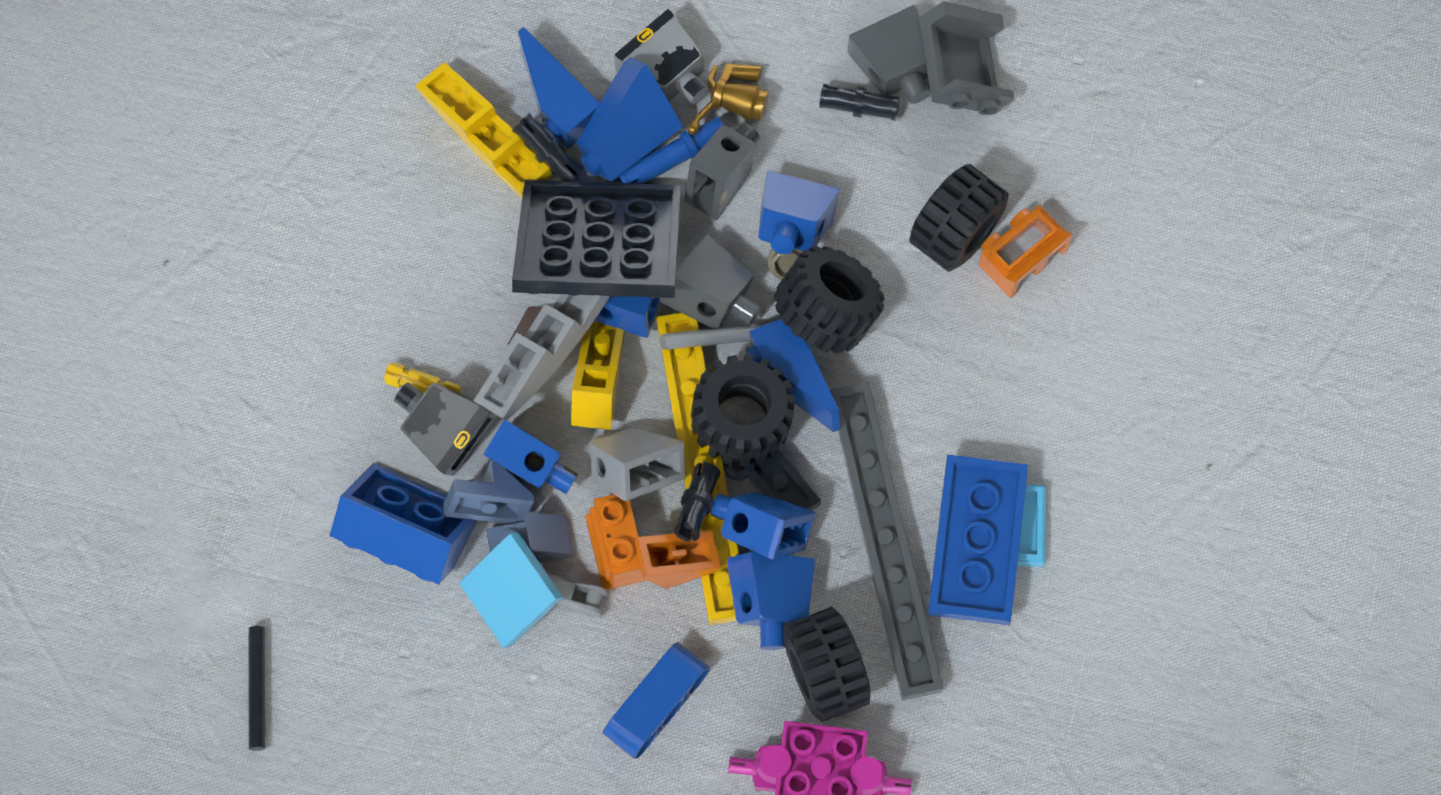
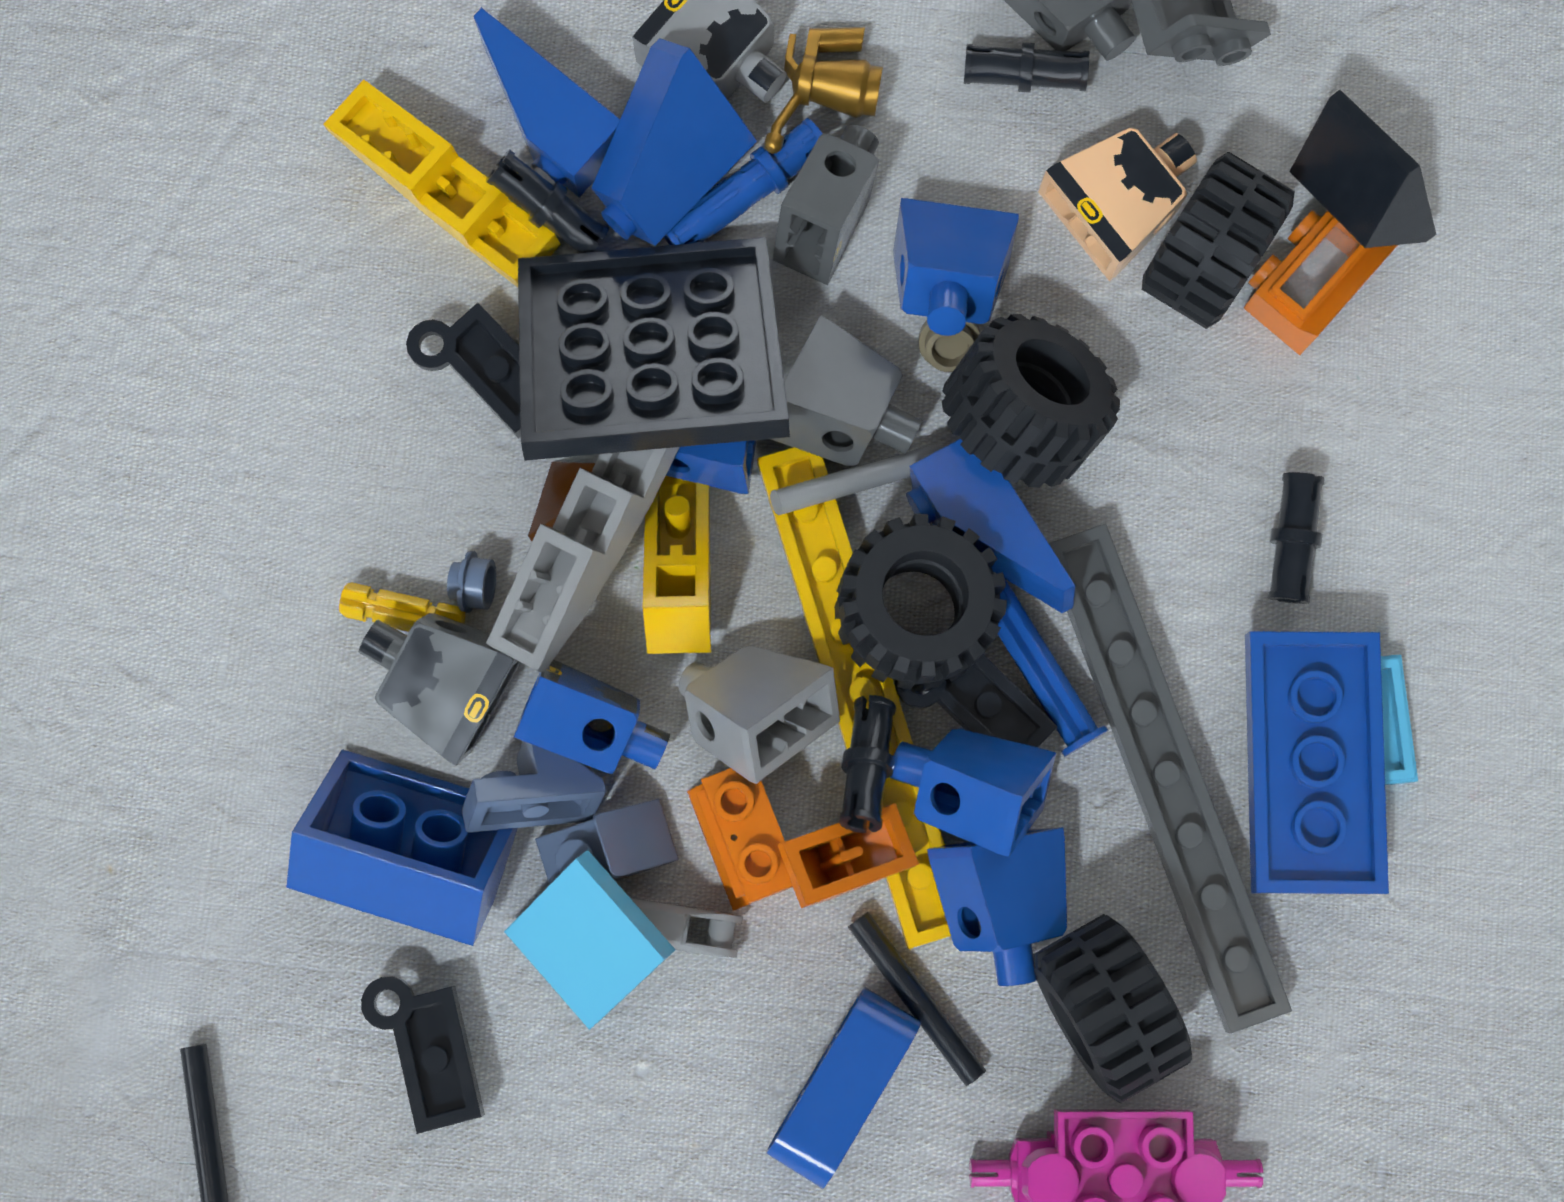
camera: 10 degrees left, 10 degrees up
none -> black hinge [361,976,485,1134]
none -> black hinge [406,303,521,439]
none -> sand blue plate [447,551,497,613]
none -> black bar [848,912,986,1086]
none -> blue axle [998,578,1109,757]
none -> light nougat torso [1038,128,1197,281]
none -> black pin [1268,472,1324,604]
none -> black slope [1289,90,1437,248]

